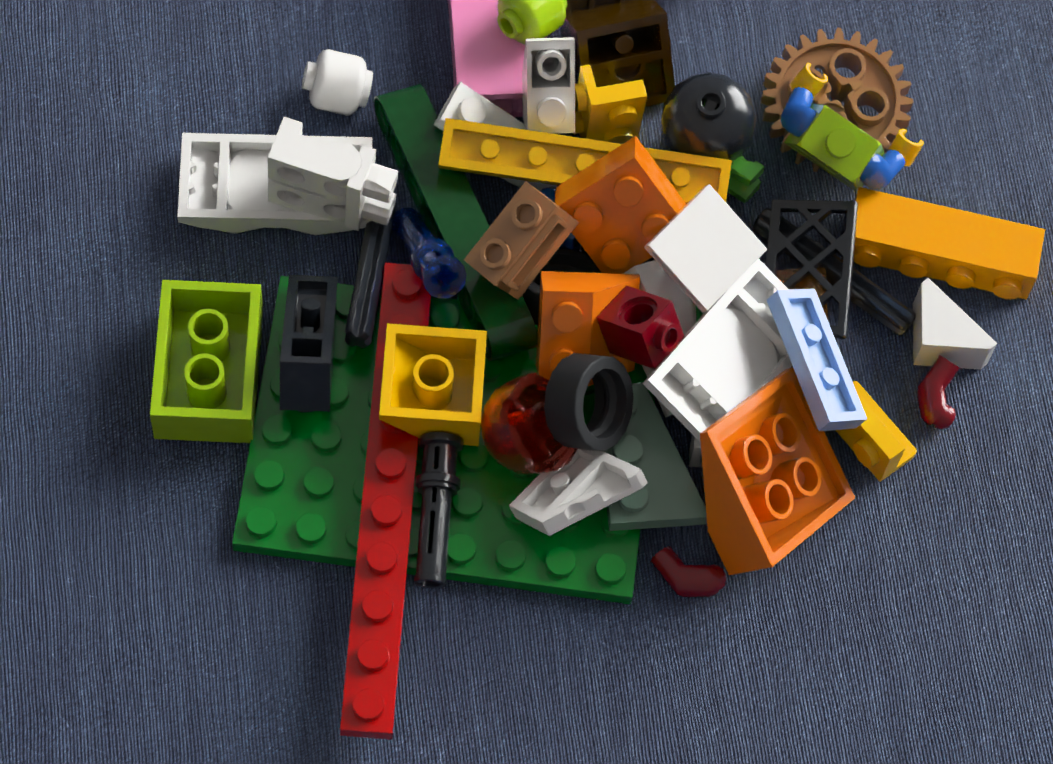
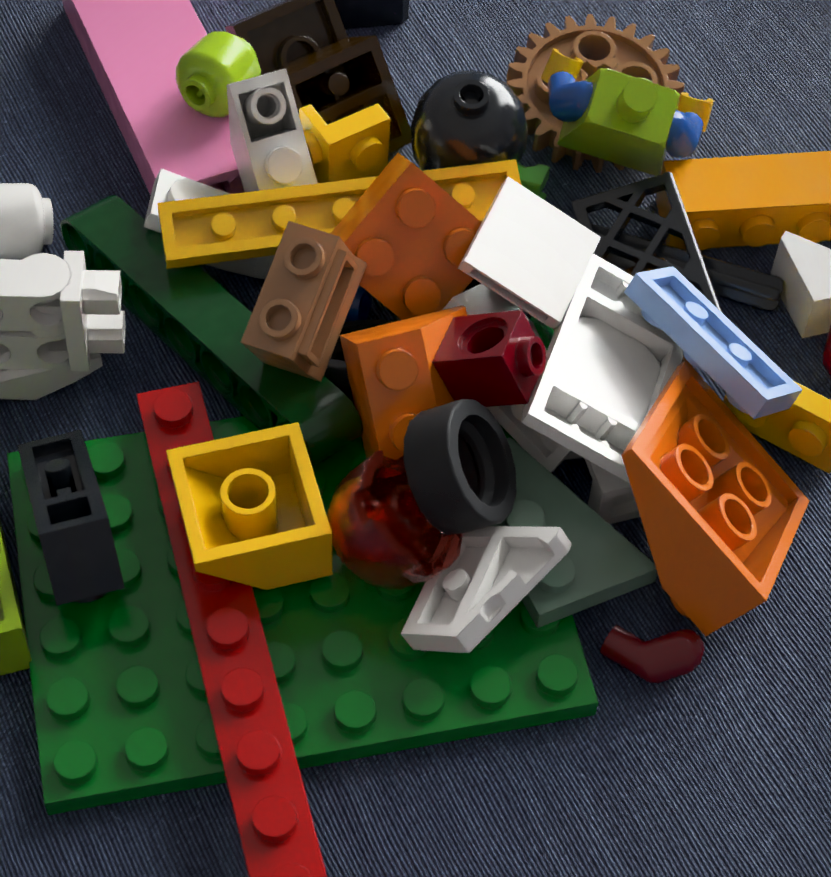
camera: 15 degrees left, 10 degrees down
black axle [345,203,396,348] -> none
clear blue pin [393,208,467,298] -> none
black pin [414,432,464,589] -> none

